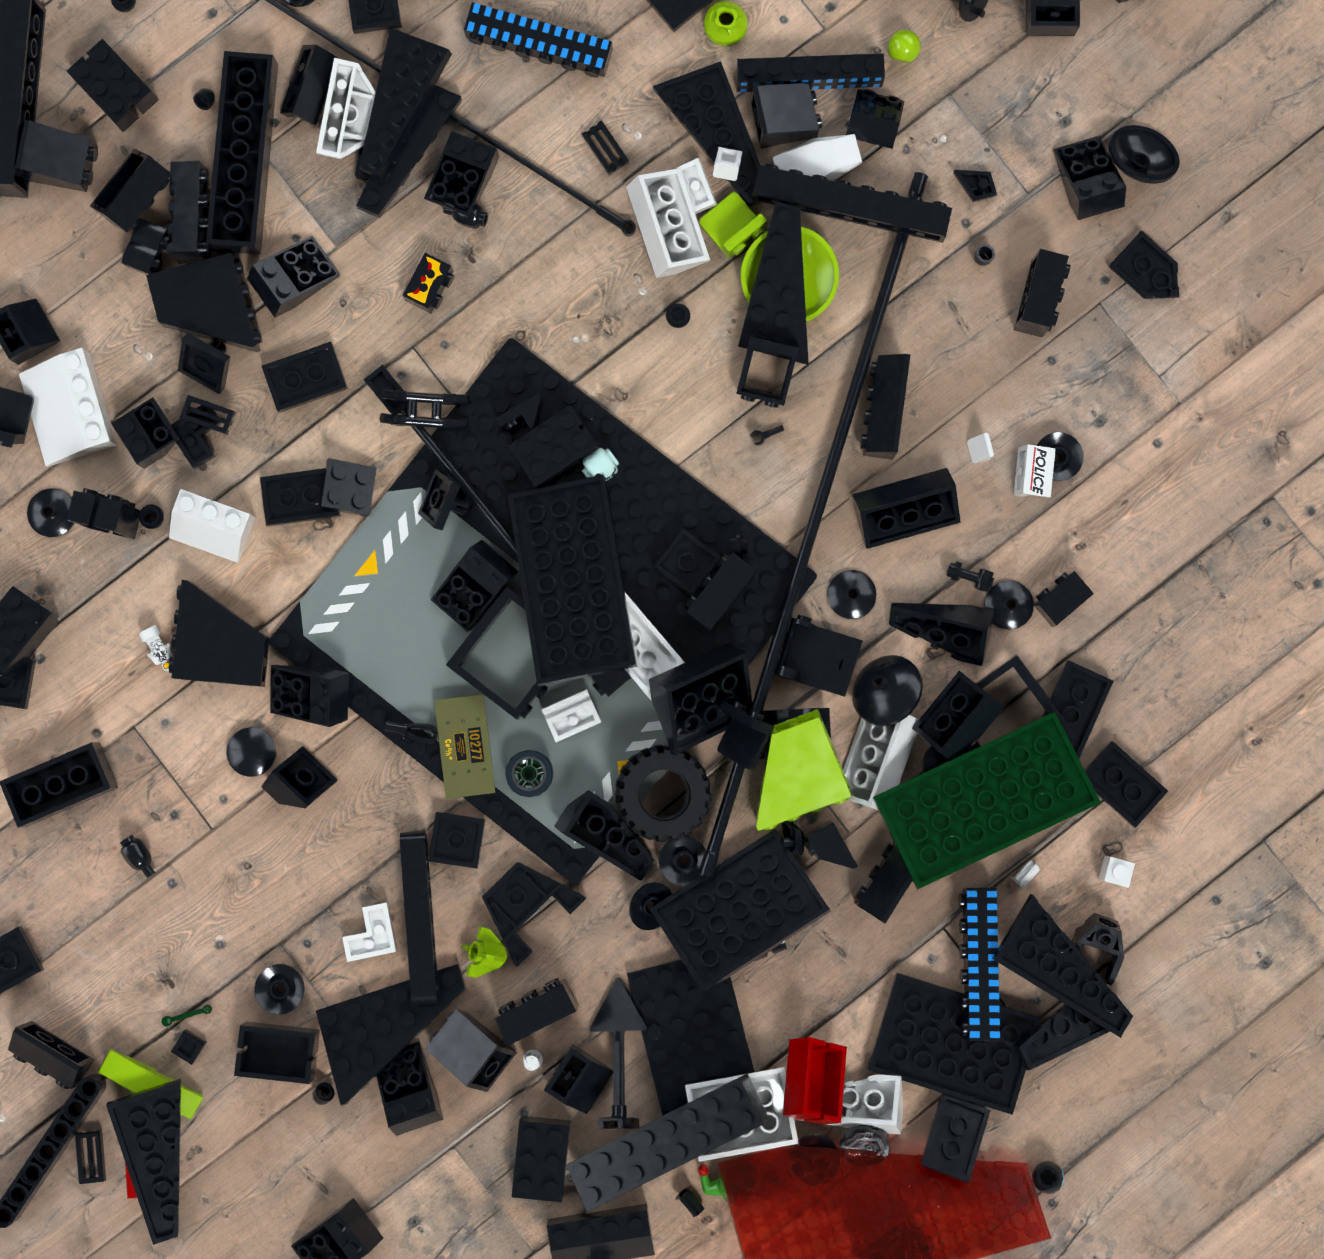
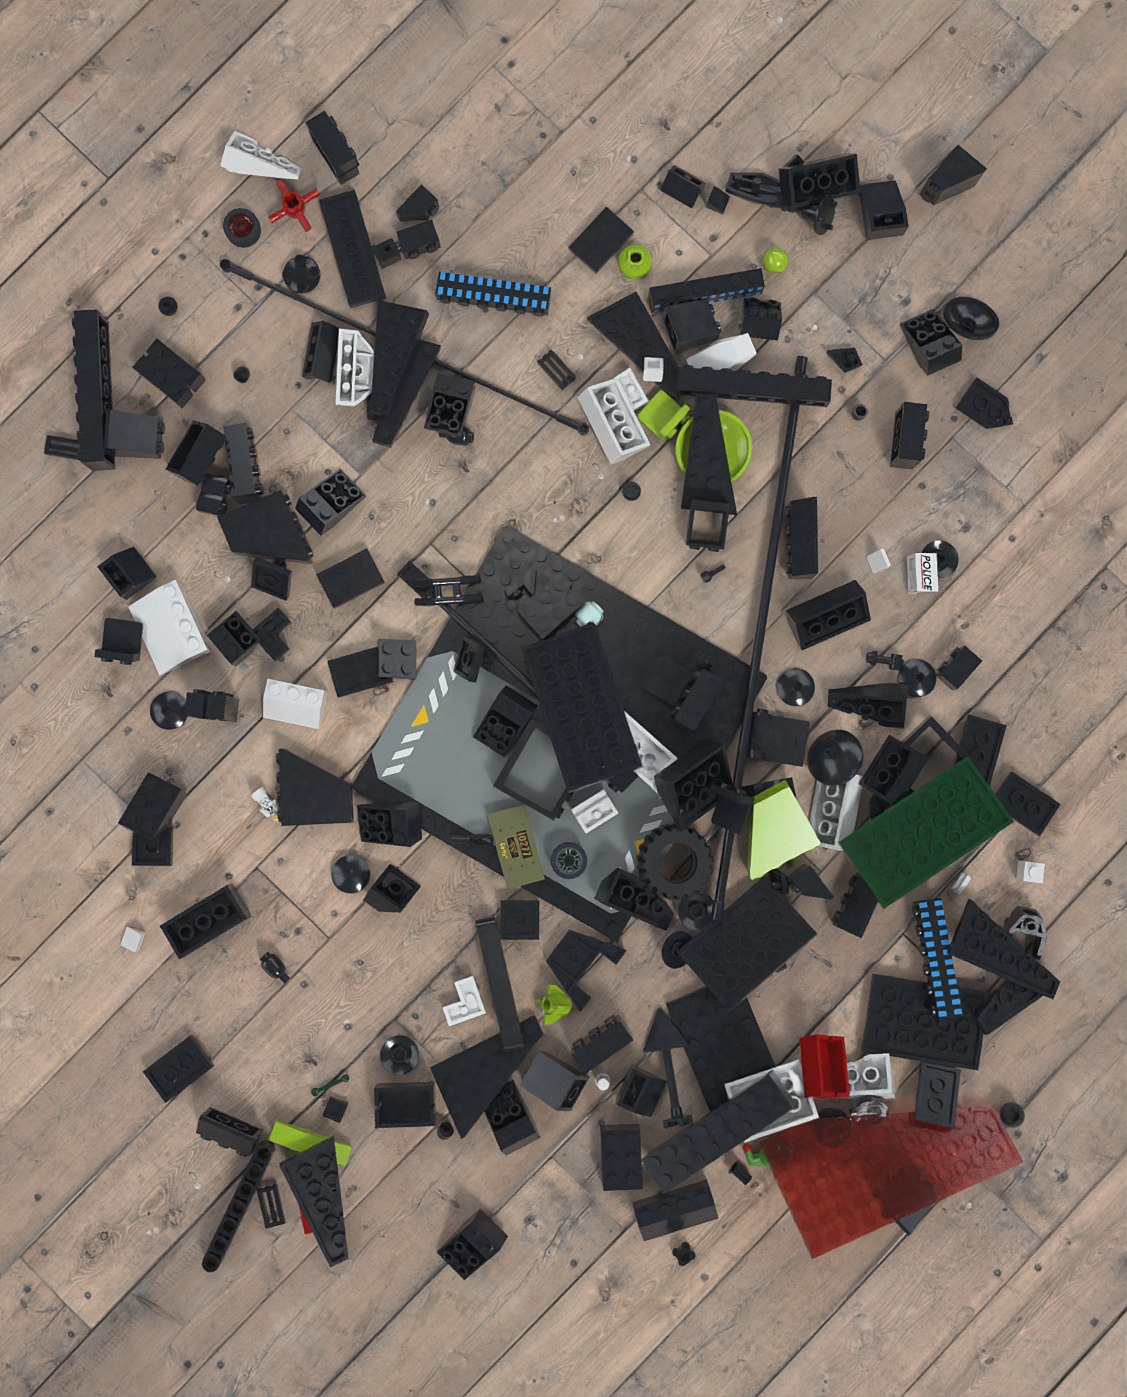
camera: 15 degrees left, 0 degrees up
black plate [139,504,164,529] -> none
black tile [179,395,236,435] -> none
black brick [206,51,278,255] -> none
black brick [402,253,454,314] -> none

